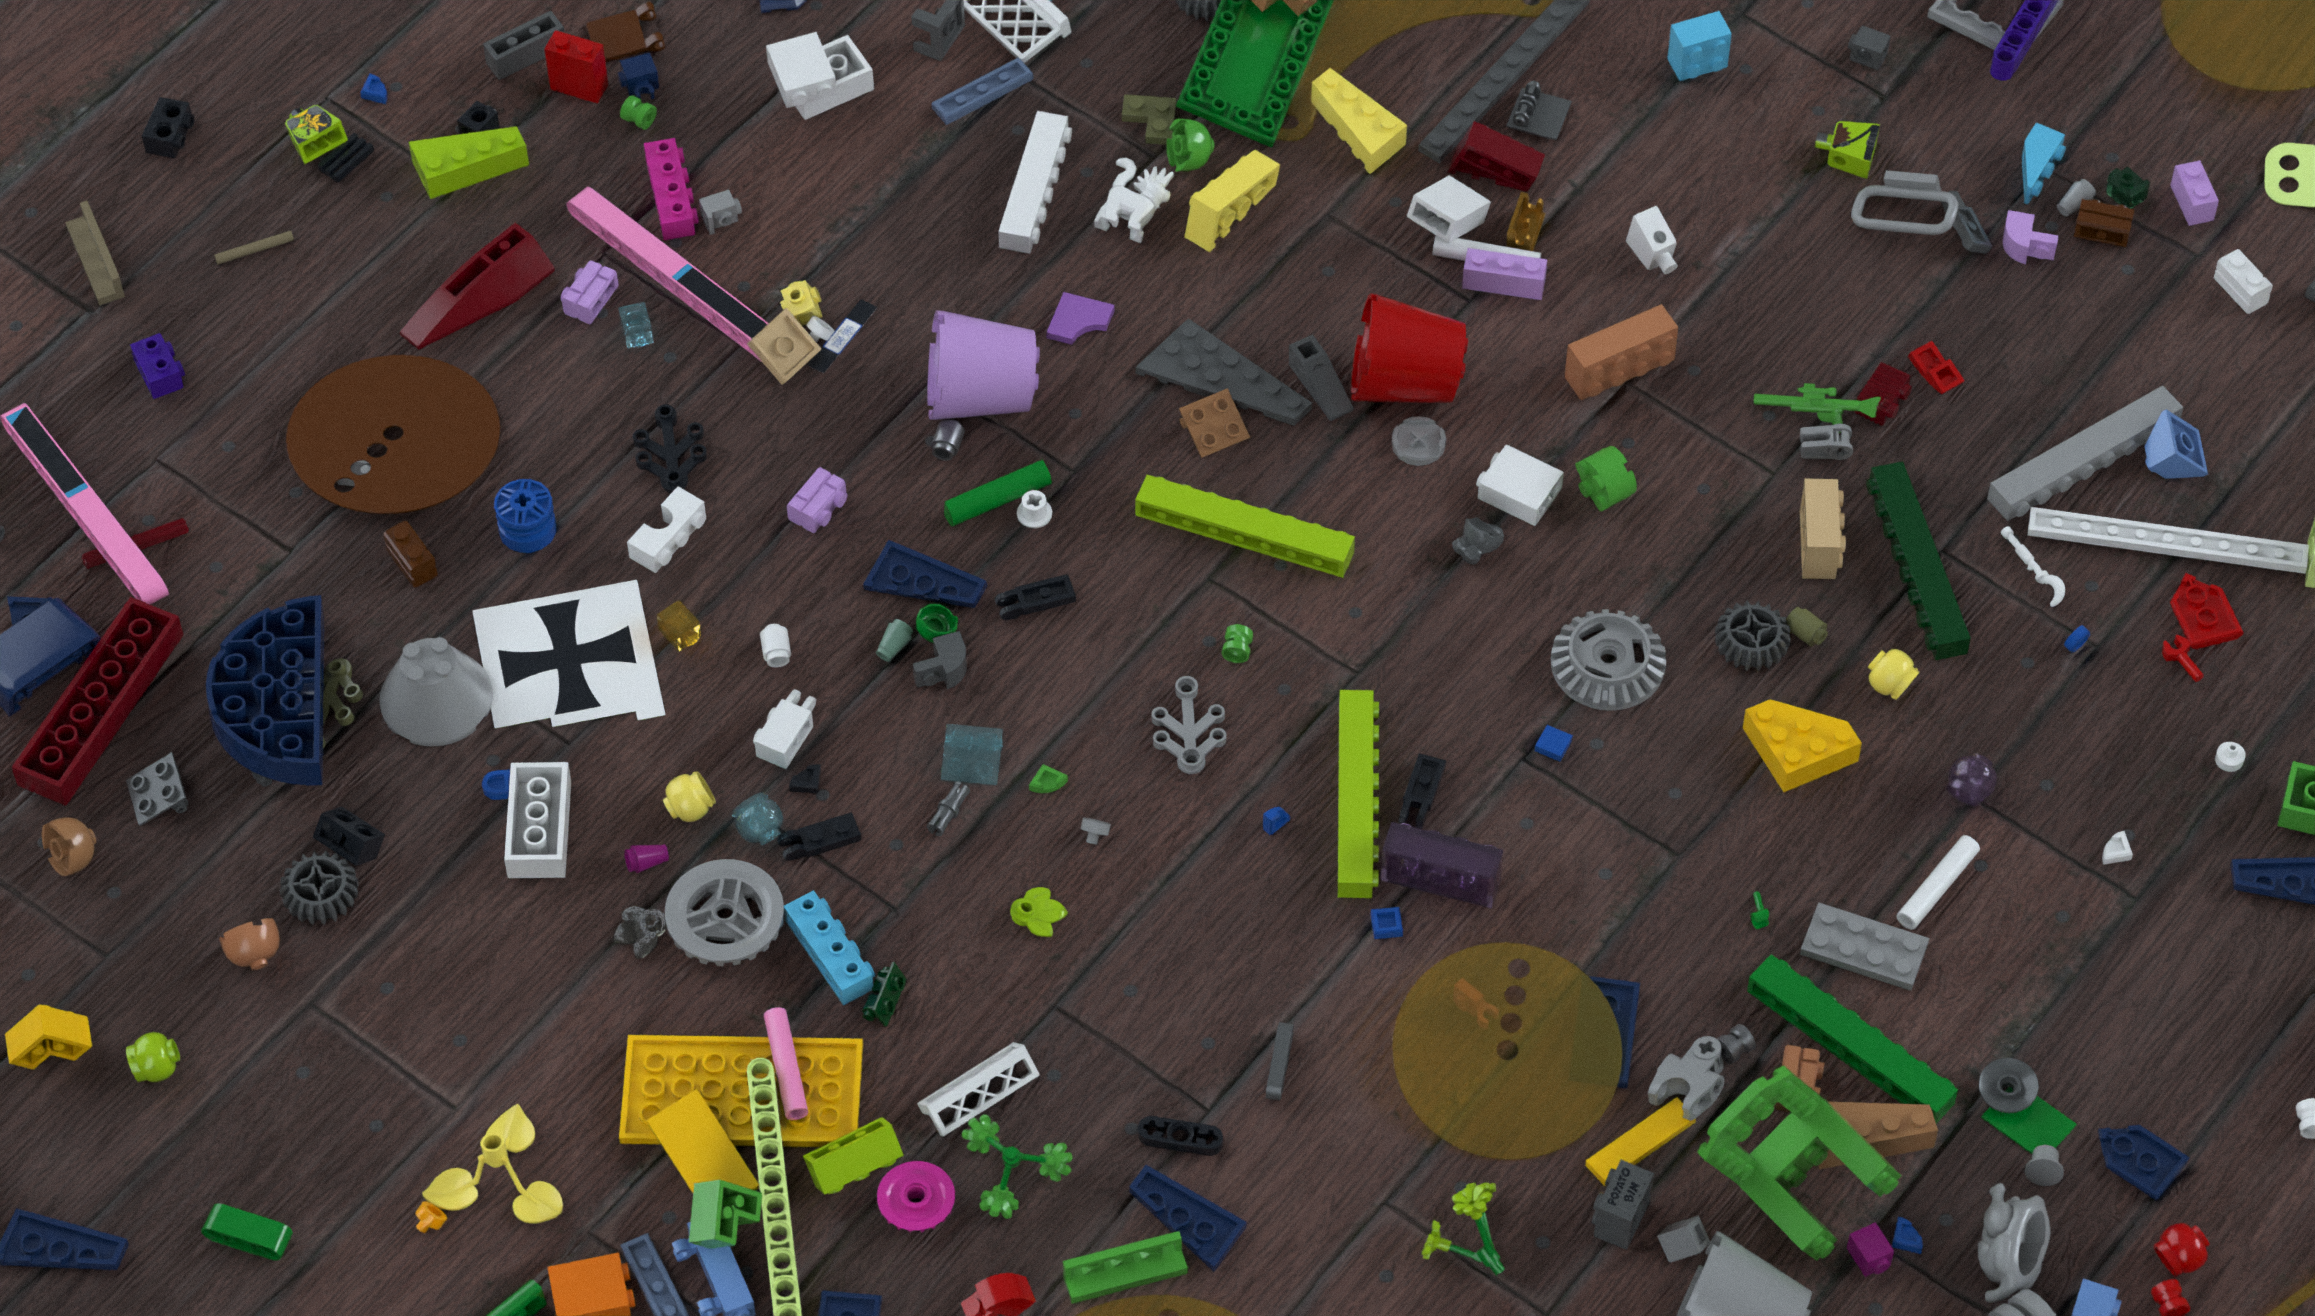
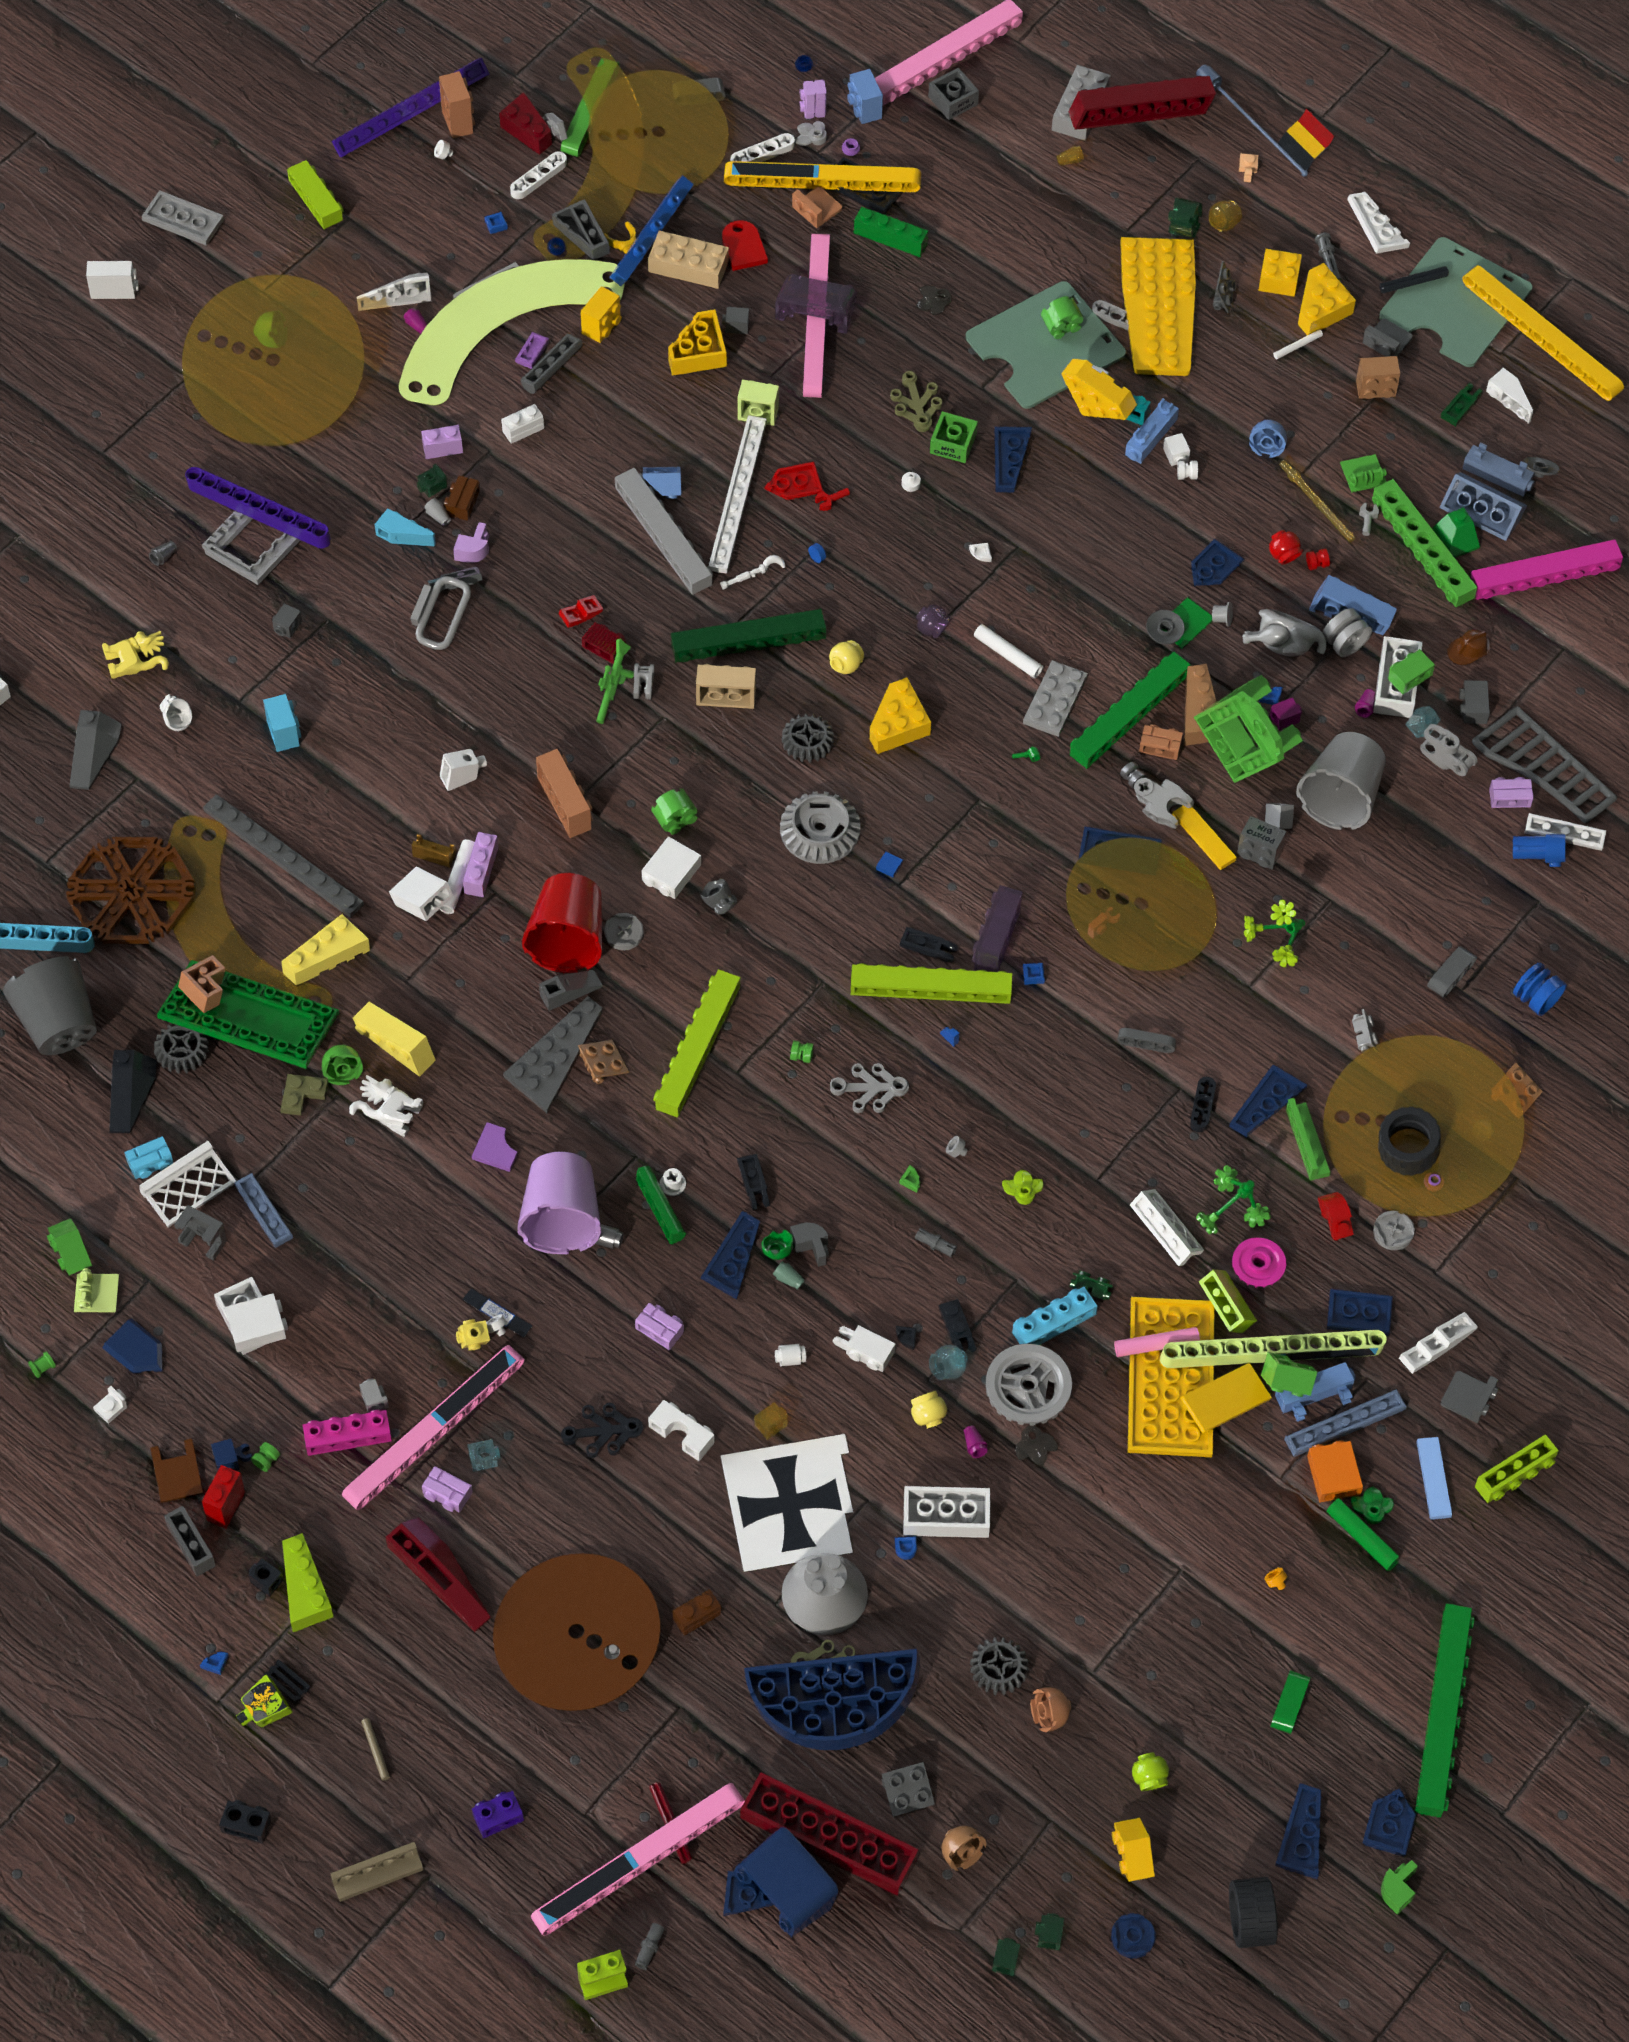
camera: 90 degrees left, 5 degrees up
black brick [313,806,385,866] -> none
light yellow plant [422,1104,563,1223] -> none
blue wheel [494,479,556,553] -> none
tan tile [747,308,821,384] -> none
clear light blue hinge [941,724,1003,785] -> none
white brick [998,111,1072,254] -> none
dark red wedge [1447,121,1545,192] -> none
dark grey hinge [1506,81,1572,141] -> none
olive brick [1786,607,1828,647] -> none
lime torso [1815,121,1880,179] -> none

